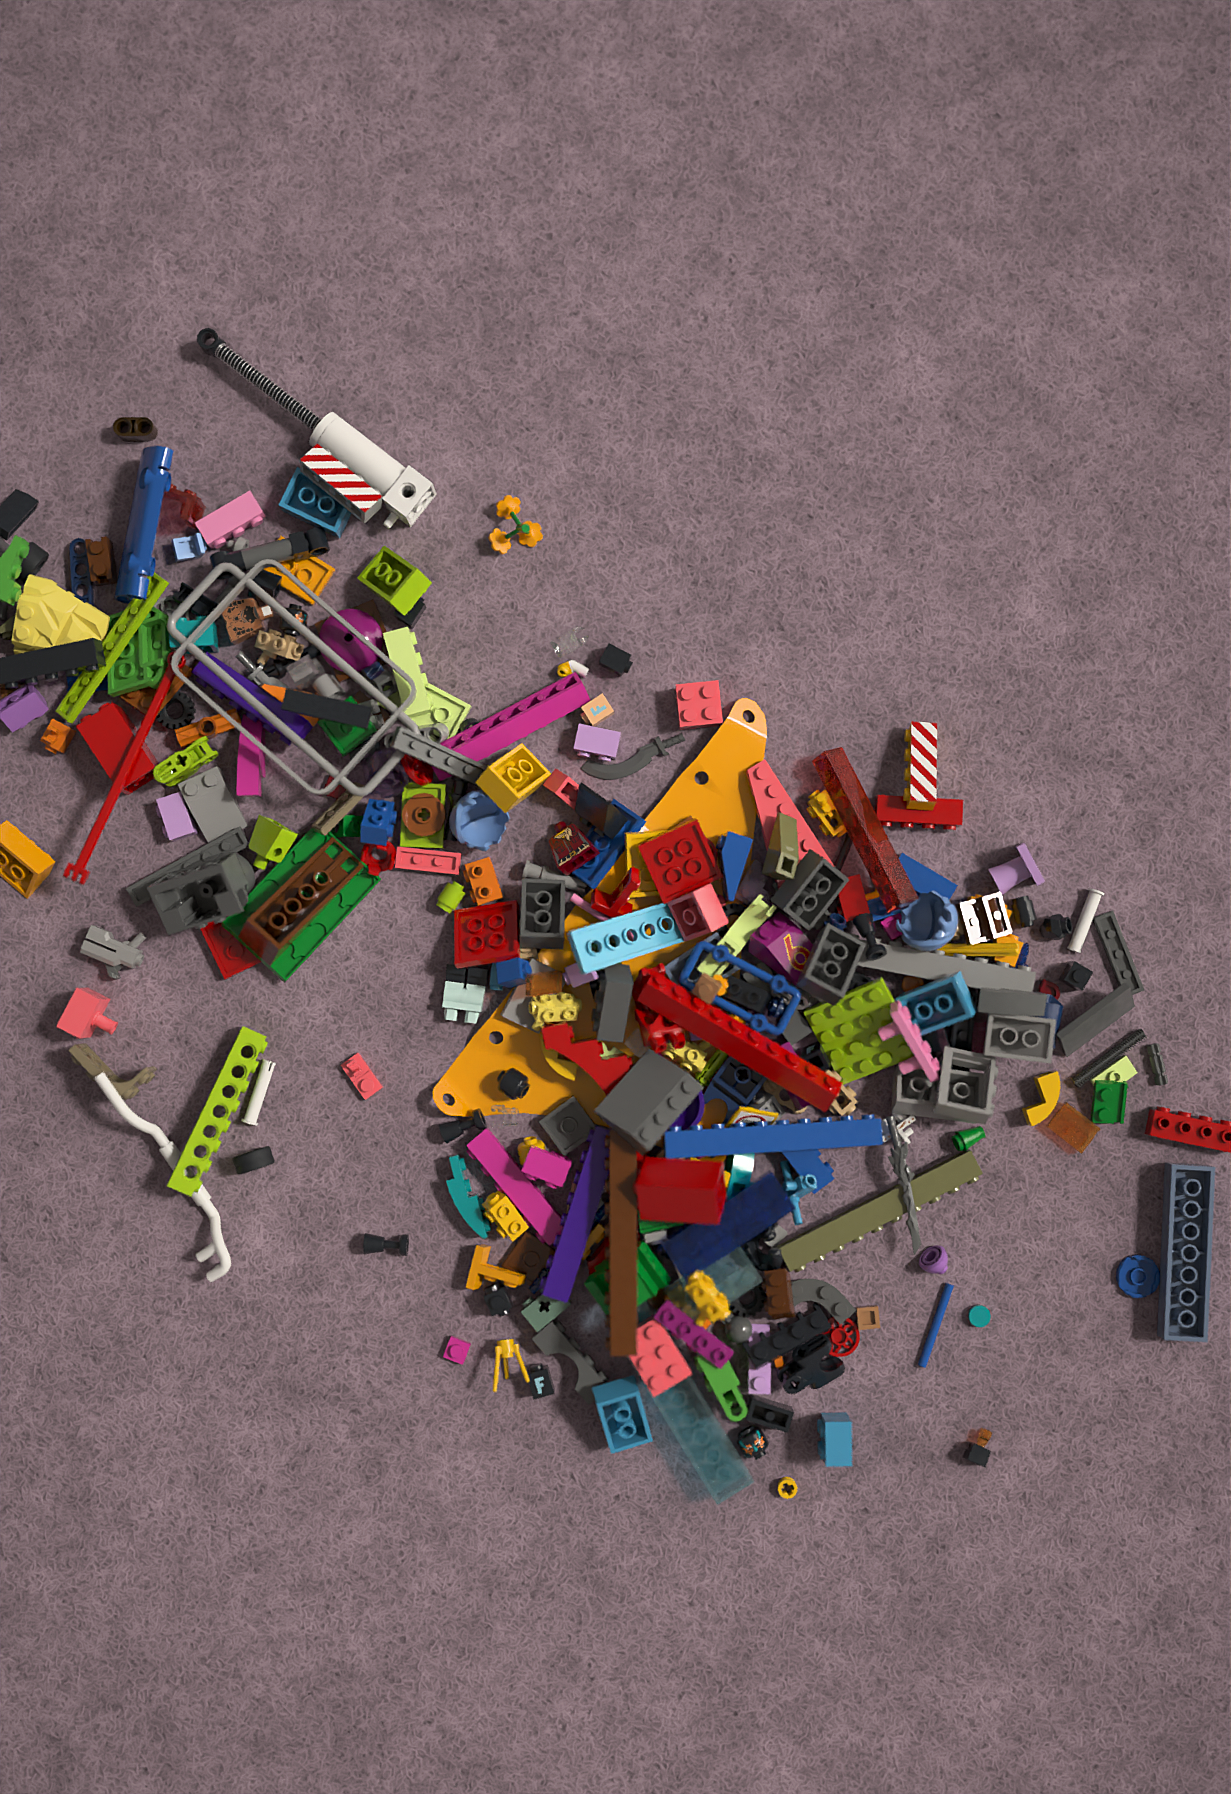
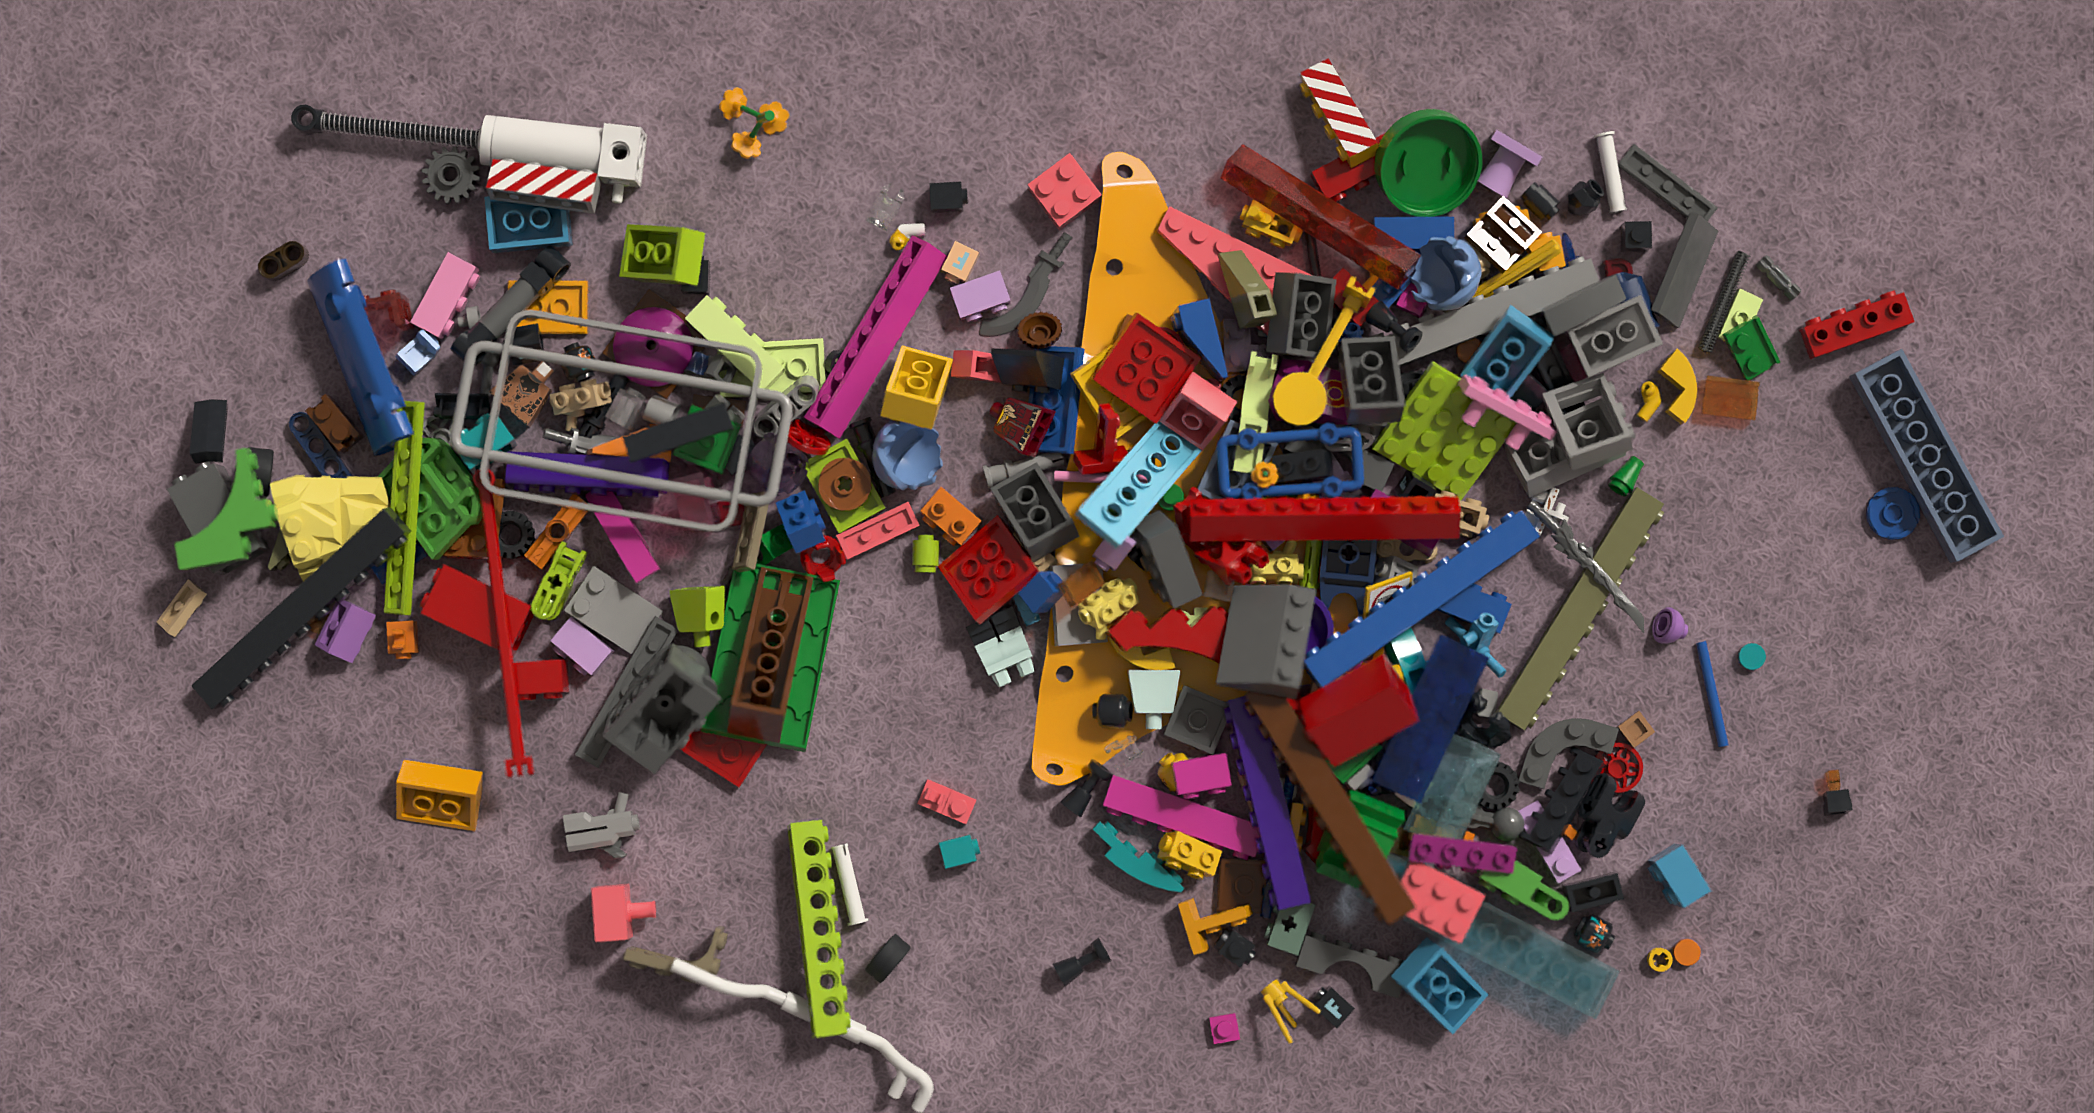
camera: 30 degrees left, 0 degrees up
dark grey plate [390,726,488,788] -> none
yellow brick [685,1270,730,1326] -> none
medium nougat plate [692,973,722,1004] -> none
reddish brown brick [762,1268,795,1320] -> none
dark blue plate [767,996,787,1018] -> none
none -> dark grey gear [422,146,481,205]
none -> red brick [514,660,569,700]
none -> clear pink brick [671,472,722,534]
none -> teal brick [939,834,981,868]
none -> reddish brown hat [1017,312,1062,349]
none -> light aqua torso [1128,670,1180,729]
none -> green wheel [1157,484,1184,511]
none -> yellow piece [1273,277,1375,426]
none -> green brick [1374,109,1482,217]
none -> yellow arm [1636,381,1661,422]
none -> orange tile [1673,939,1701,966]

